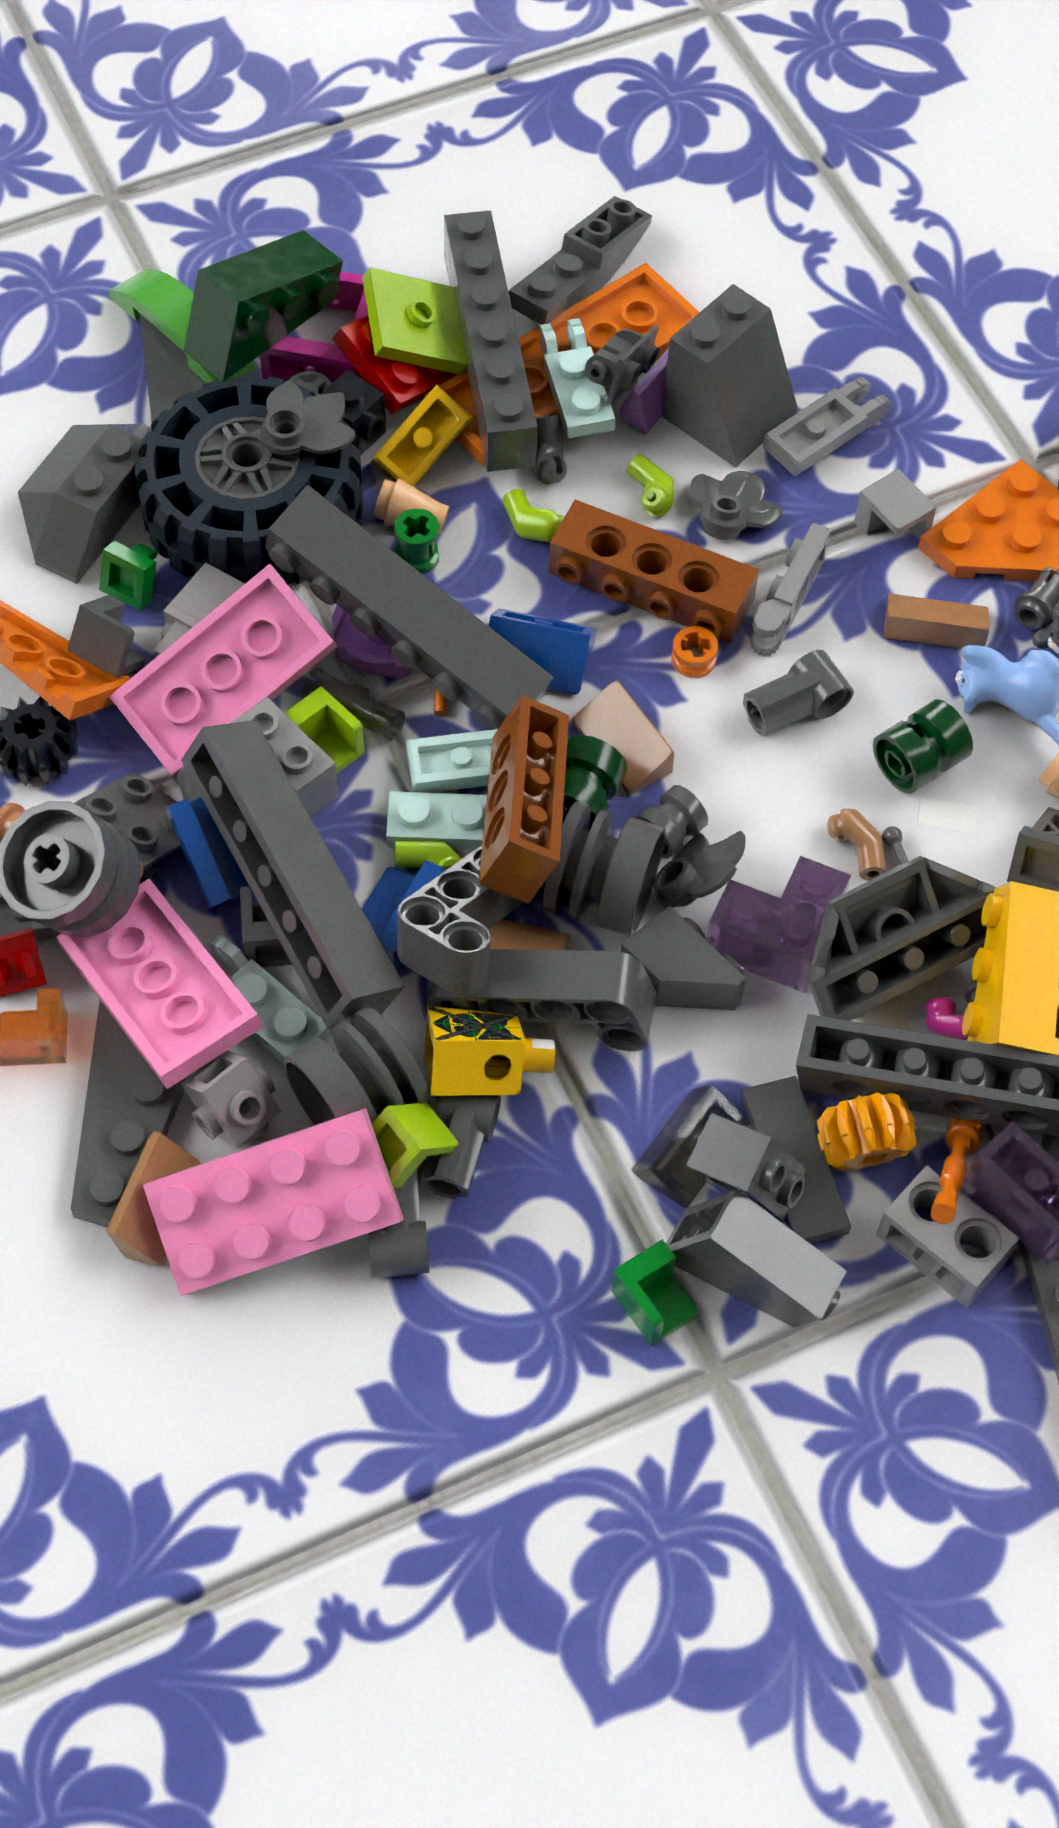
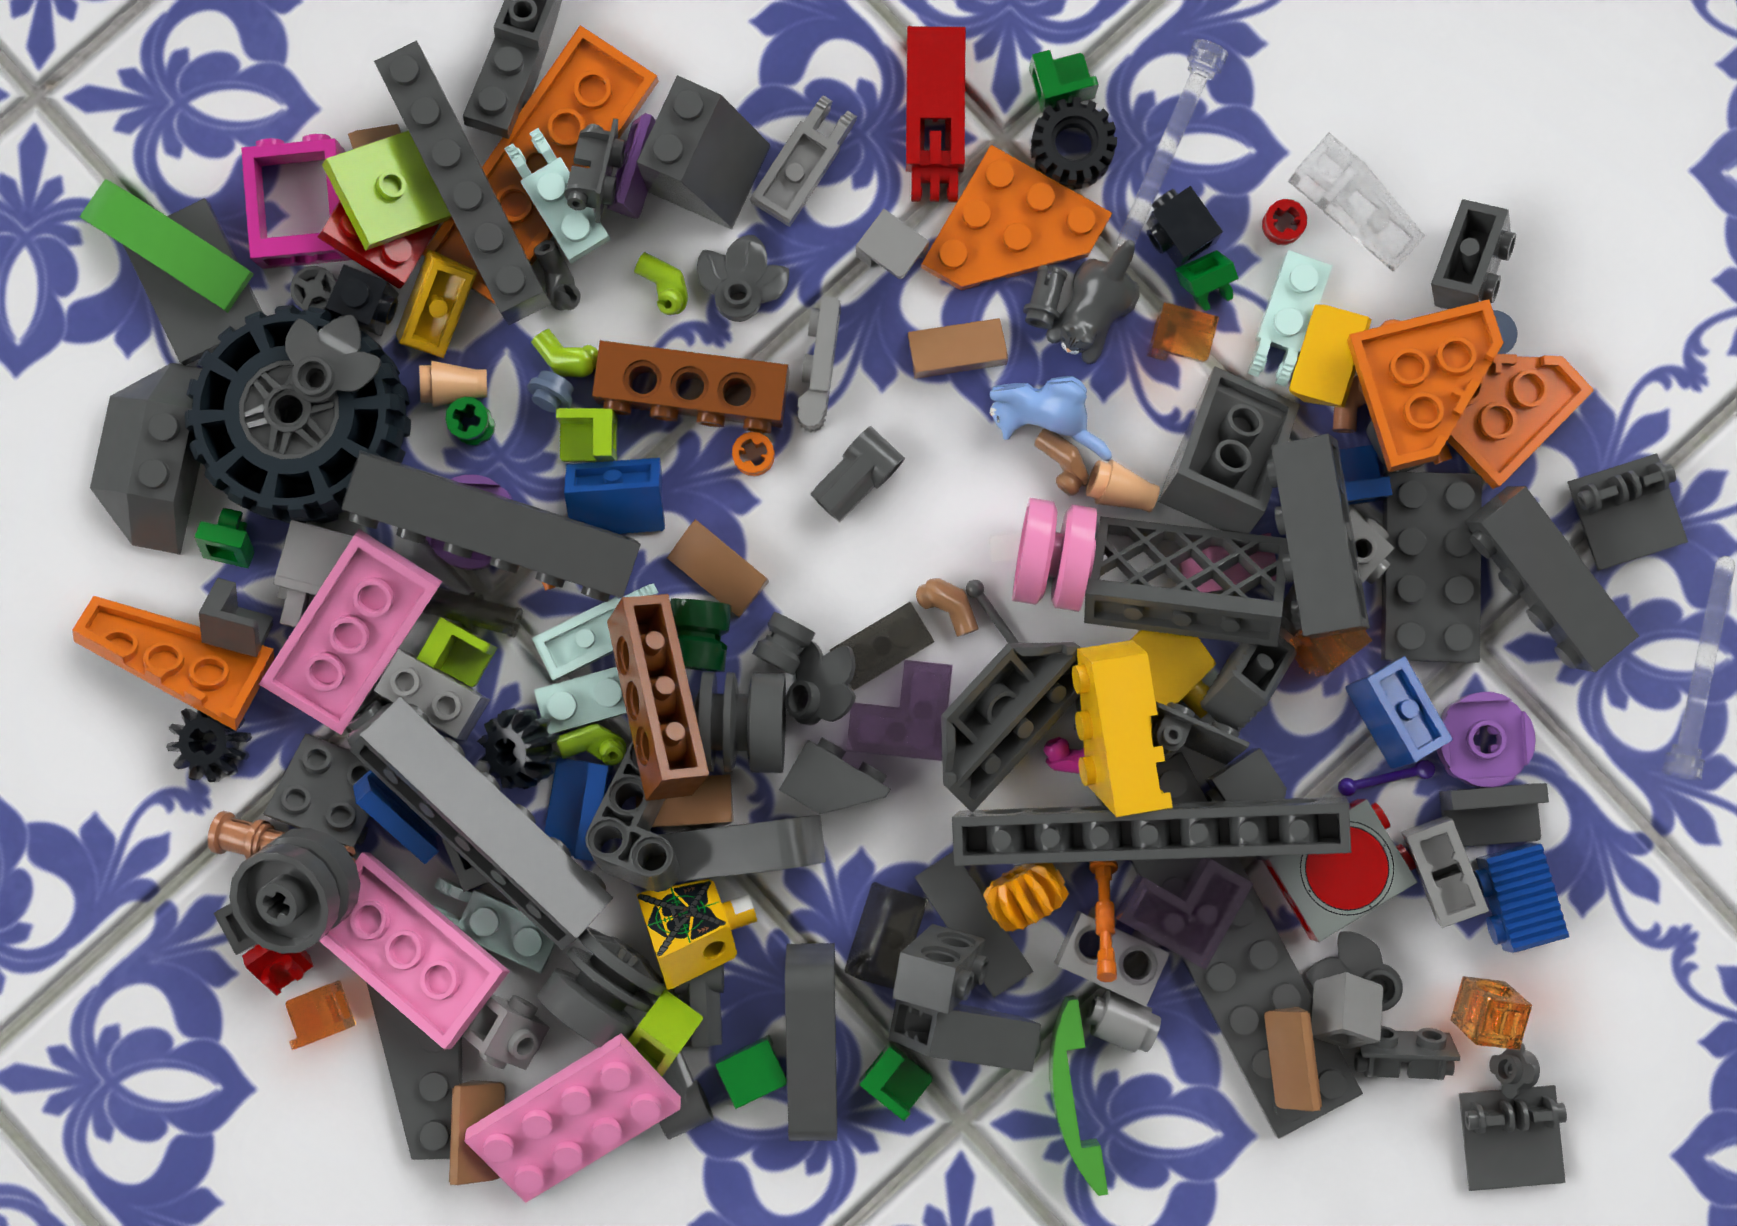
camera: 15 degrees left, 25 degrees up
dark green wedge [183,230,343,382] -> none
dark green wheel [873,699,973,794] -> none
none -> black gear [477,708,561,789]
none -> sand blue plate [527,370,574,413]
none -> lime panel [556,408,618,462]
none -> green panel [715,1035,787,1109]
none -> dark grey beam [785,943,838,1141]
none -> clear smoke plate [829,602,935,691]
none -> red hinge [906,26,966,202]
none -> bright pink wheel [1012,498,1097,612]
none -> medium nougat arm [1034,428,1089,496]
none -> bright green slope [1049,995,1108,1196]
none -> light grey brick [1085,990,1161,1052]

